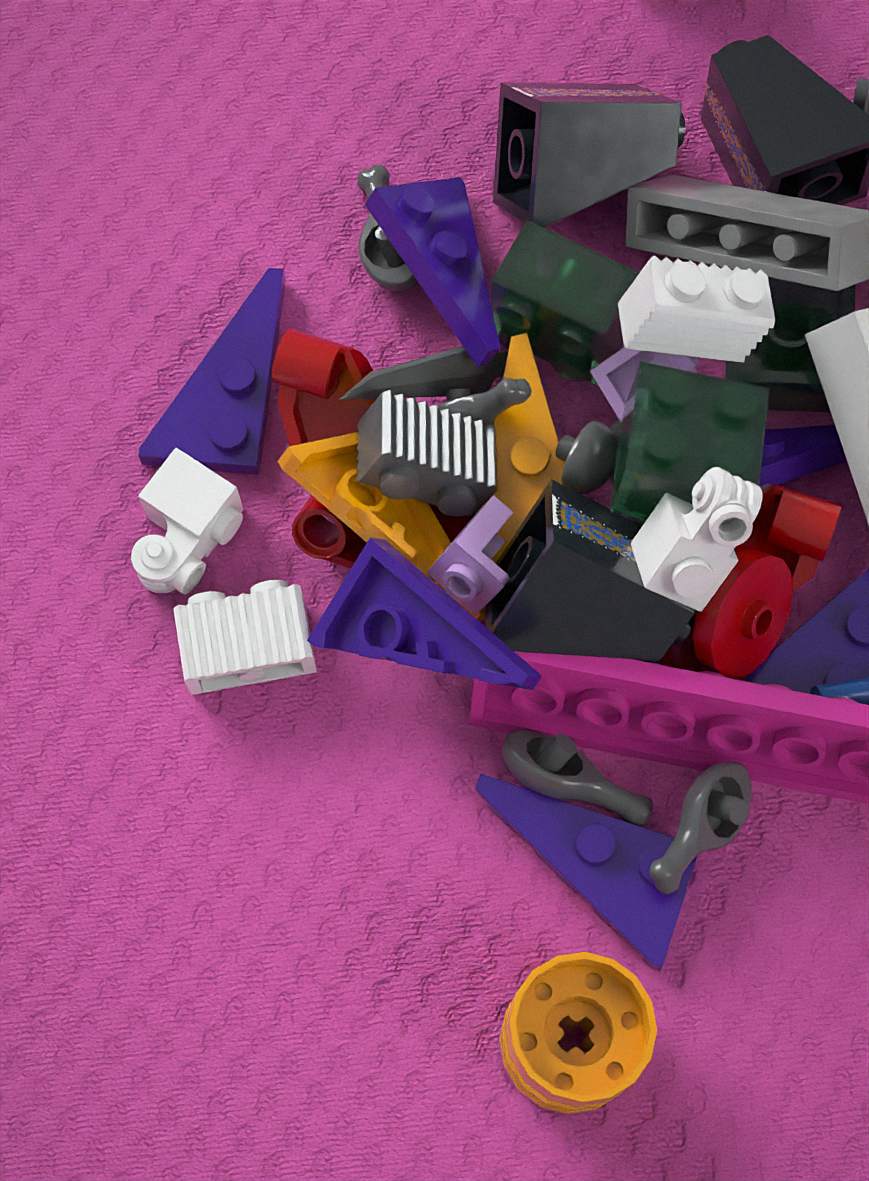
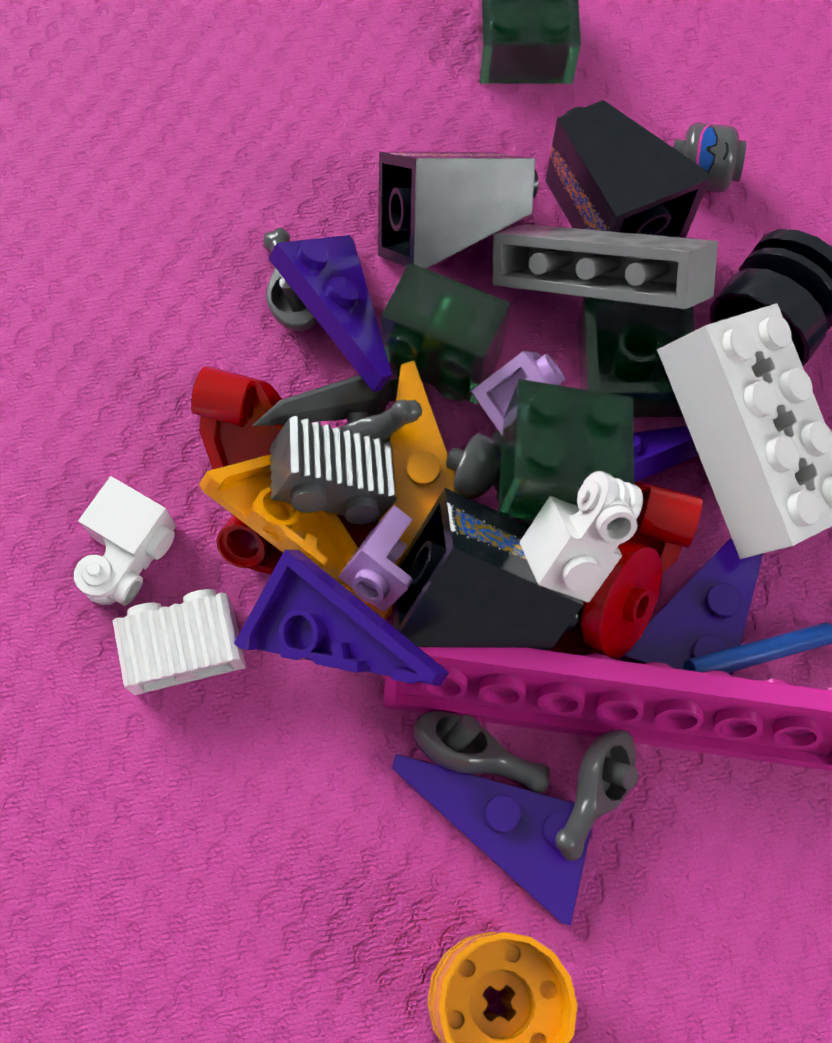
camera: 10 degrees left, 0 degrees up
dark purple wing [138,268,286,475] -> none
white brick [618,255,775,363] -> none

